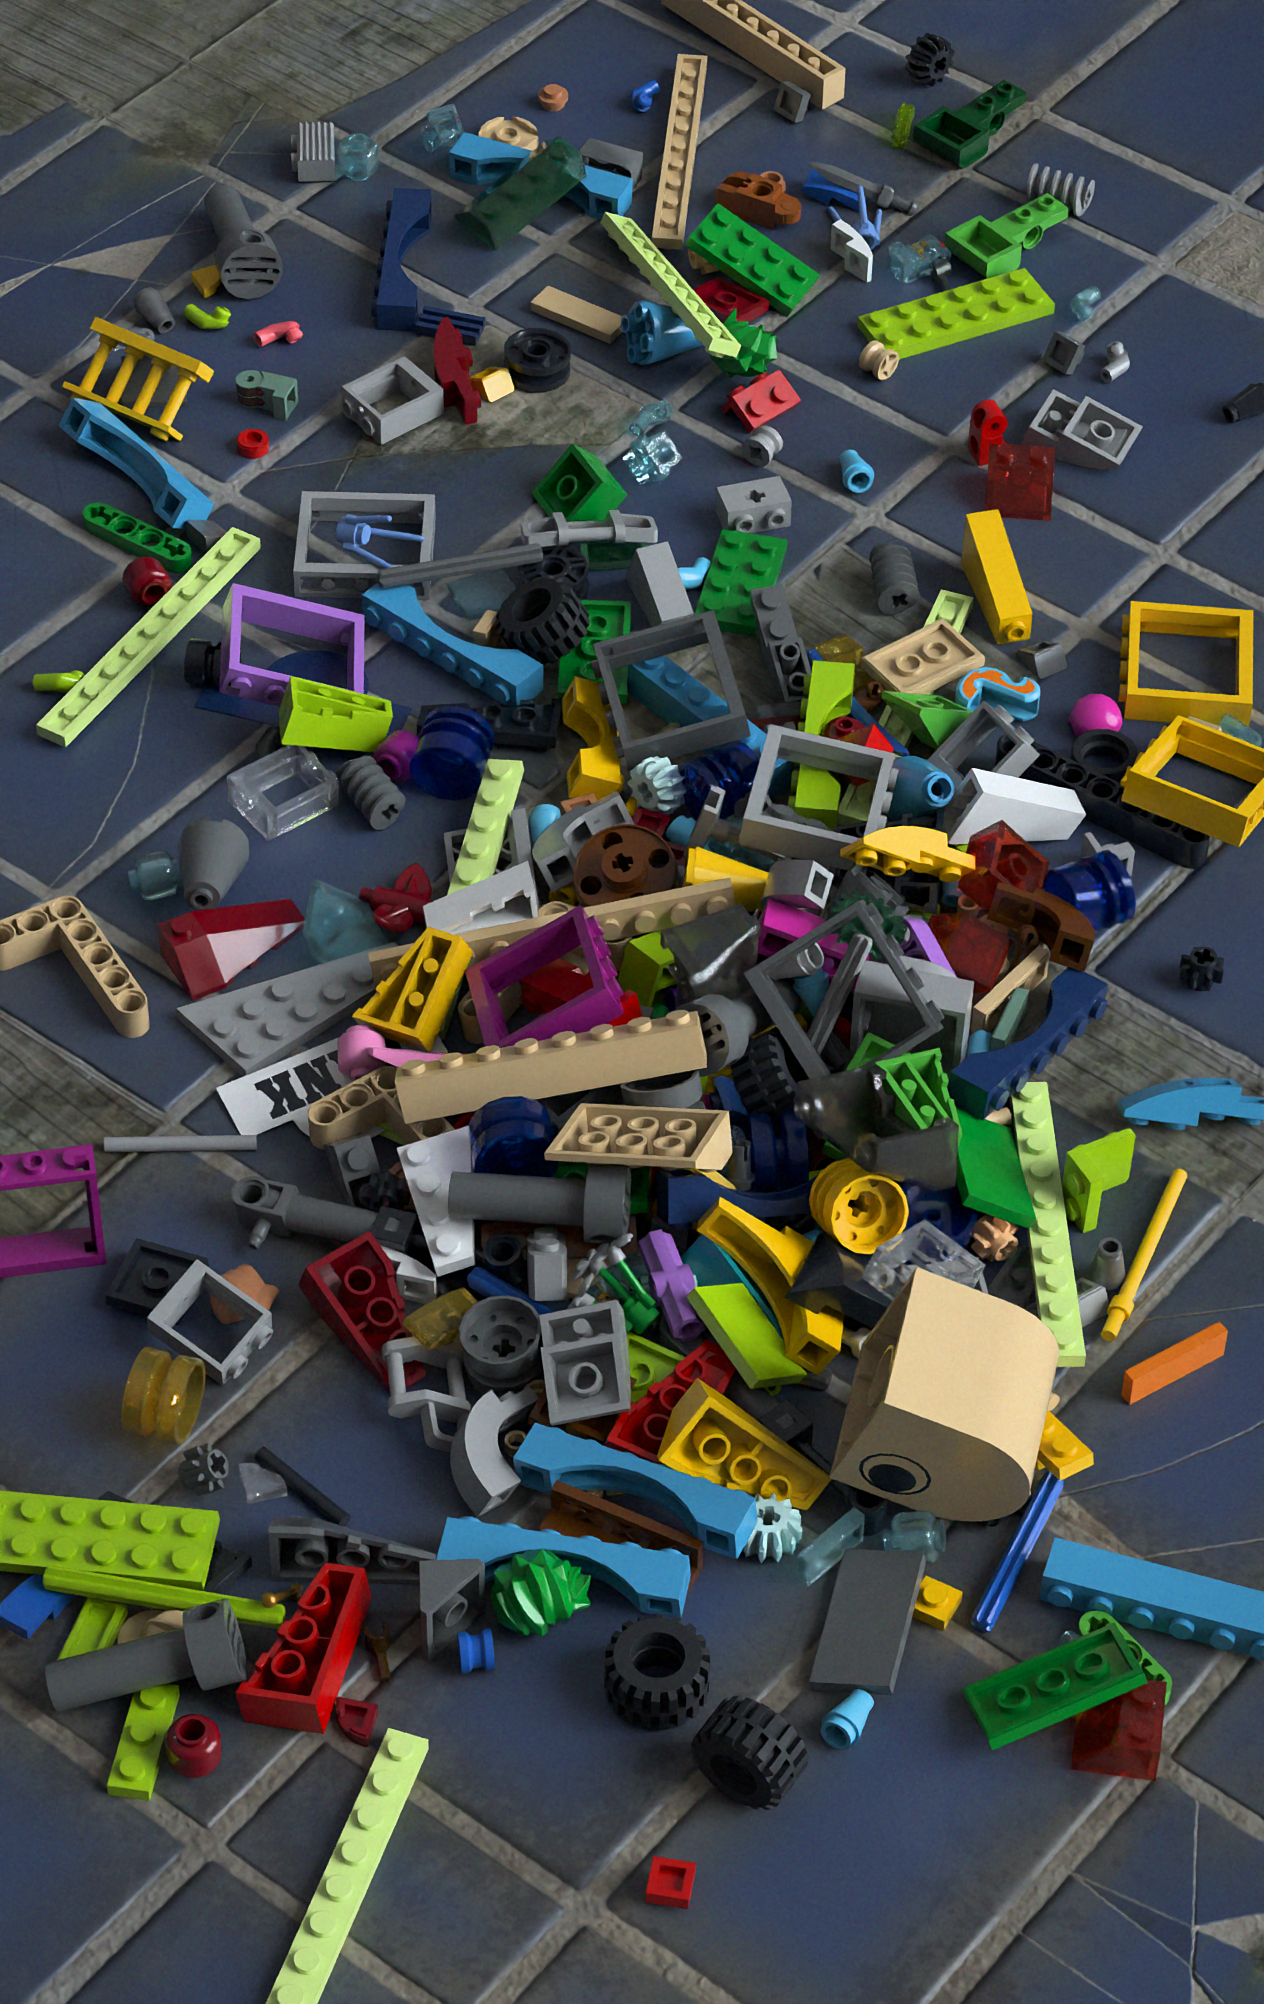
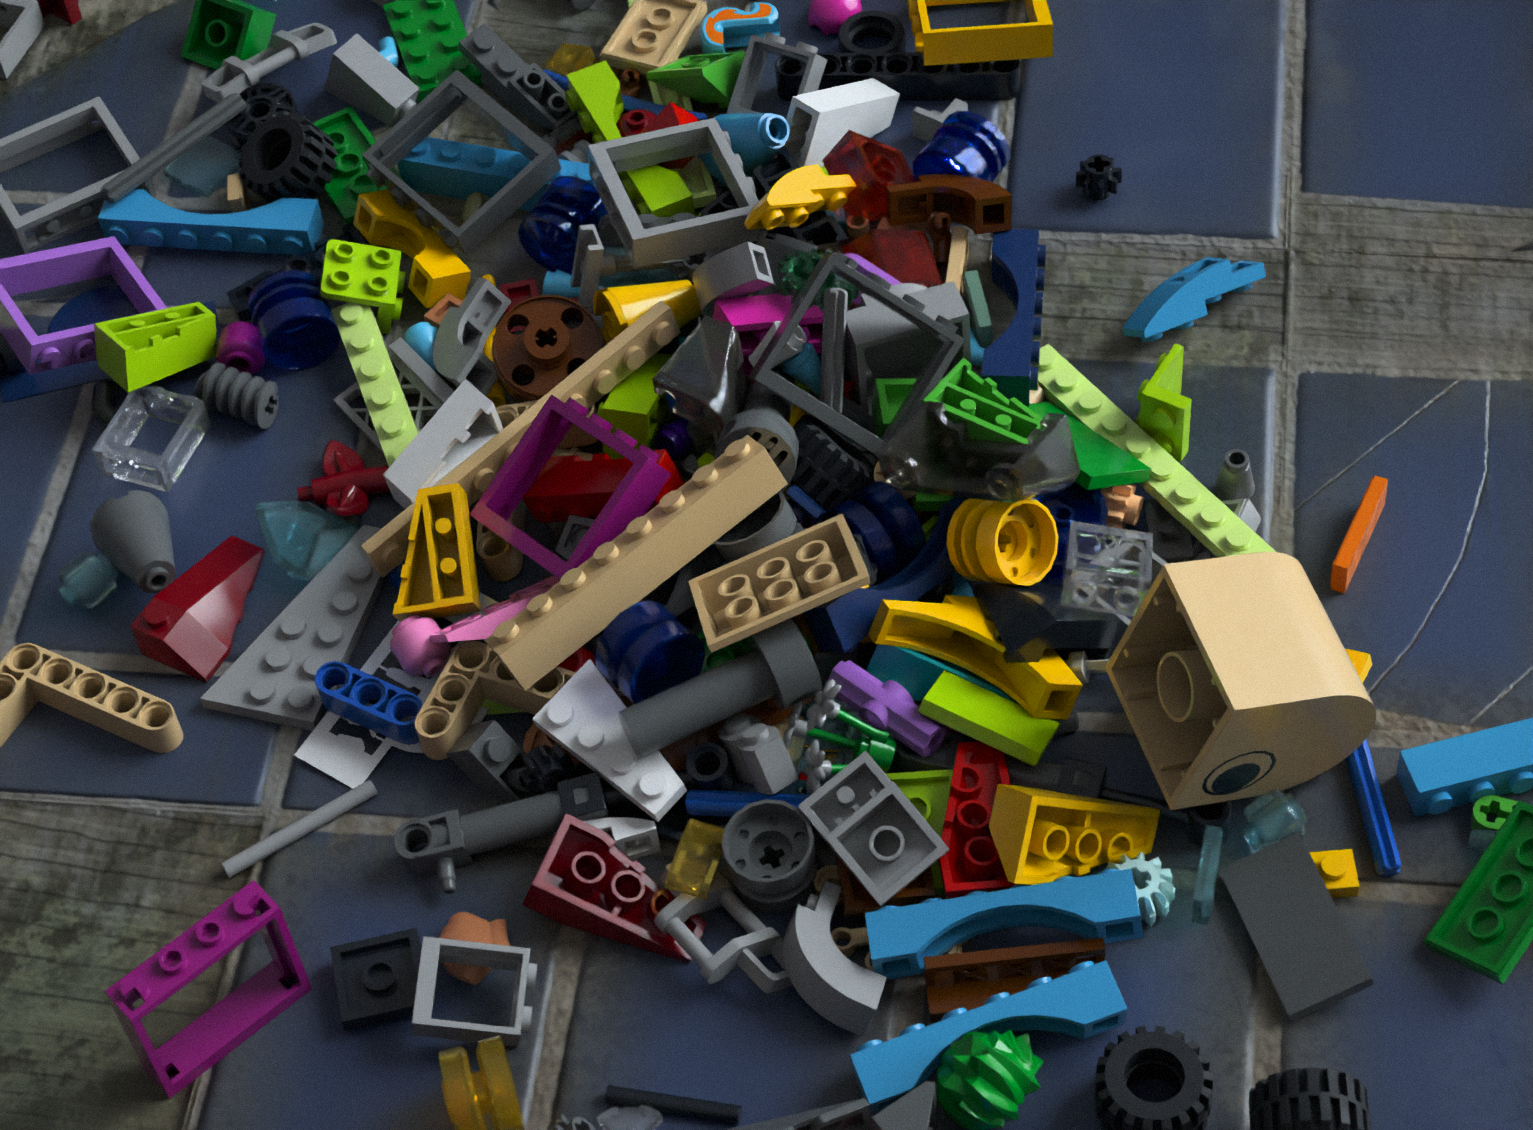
camera: 25 degrees left, 5 degrees up
medium blue plant [336,514,424,569] -> none
clear green slope [578,540,647,572] -> none
light aqua gear [627,756,687,815] -> none
medium azure cone [821,1689,874,1750] -> none
yellow bar [1101,1169,1187,1342] -> none
none -> blue beam [314,661,423,745]
none -> lime bracket [320,239,406,334]

